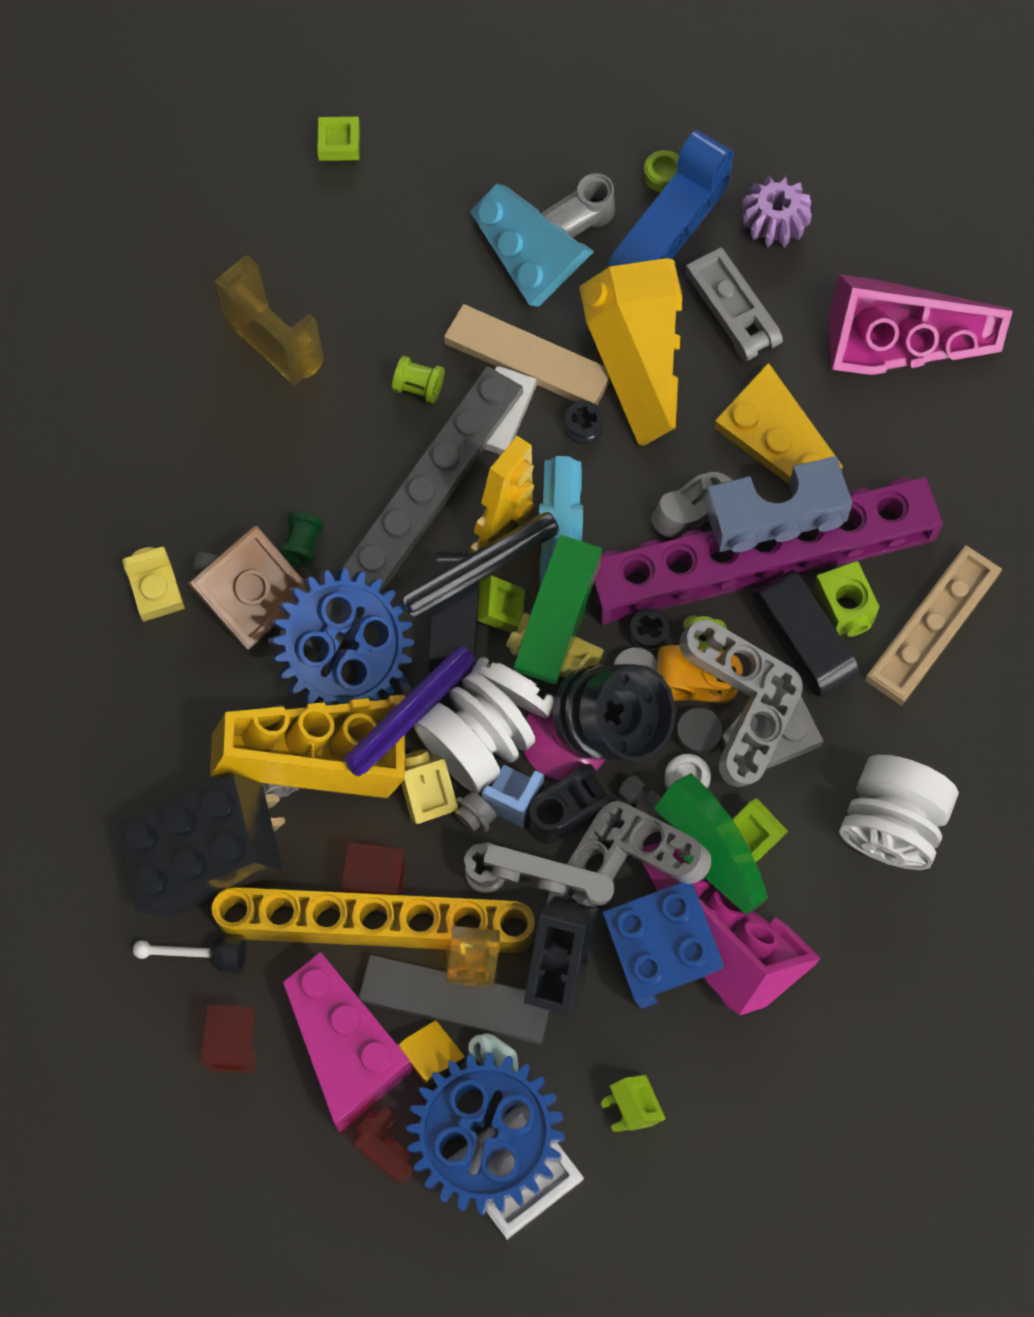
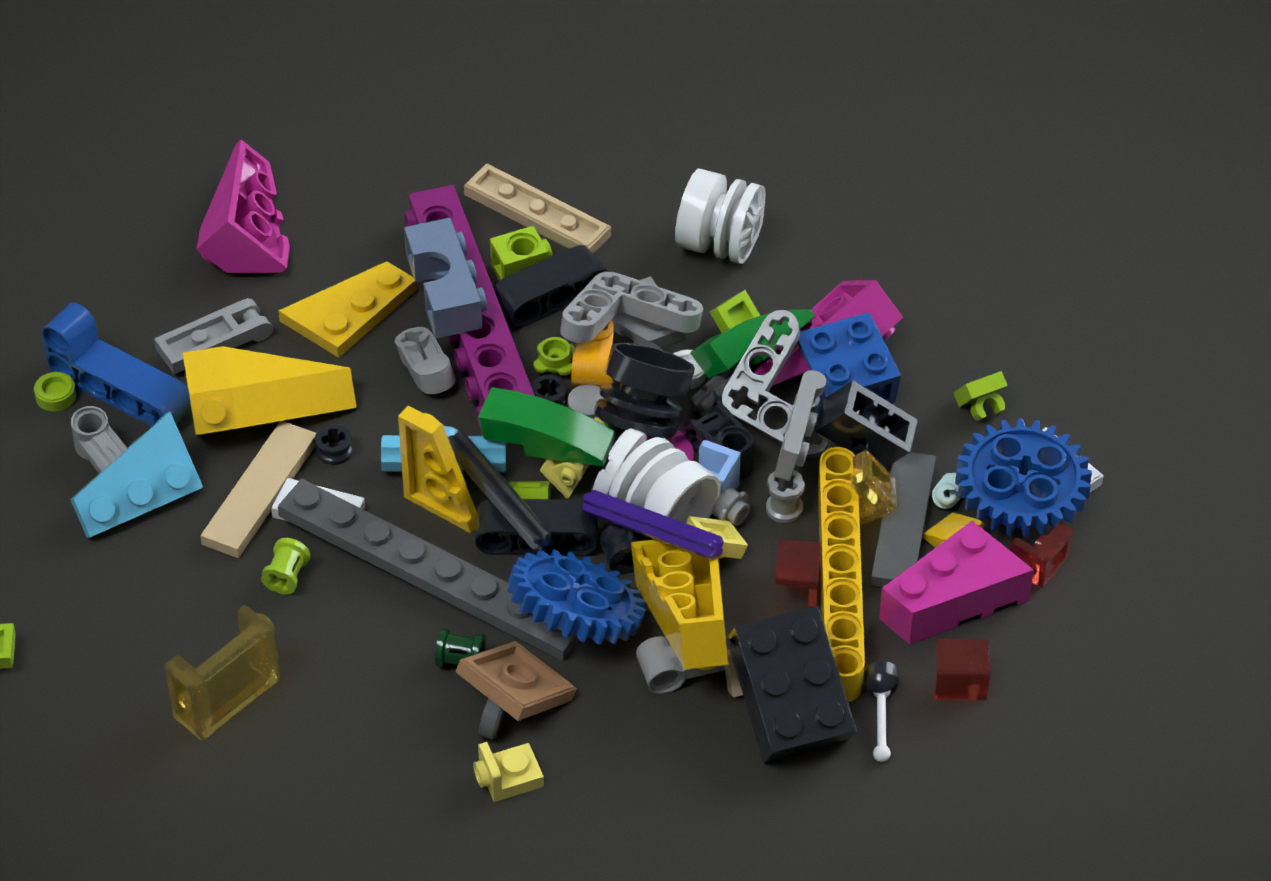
camera: 95 degrees left, 20 degrees down
lavender gear [742,175,812,248] -> none

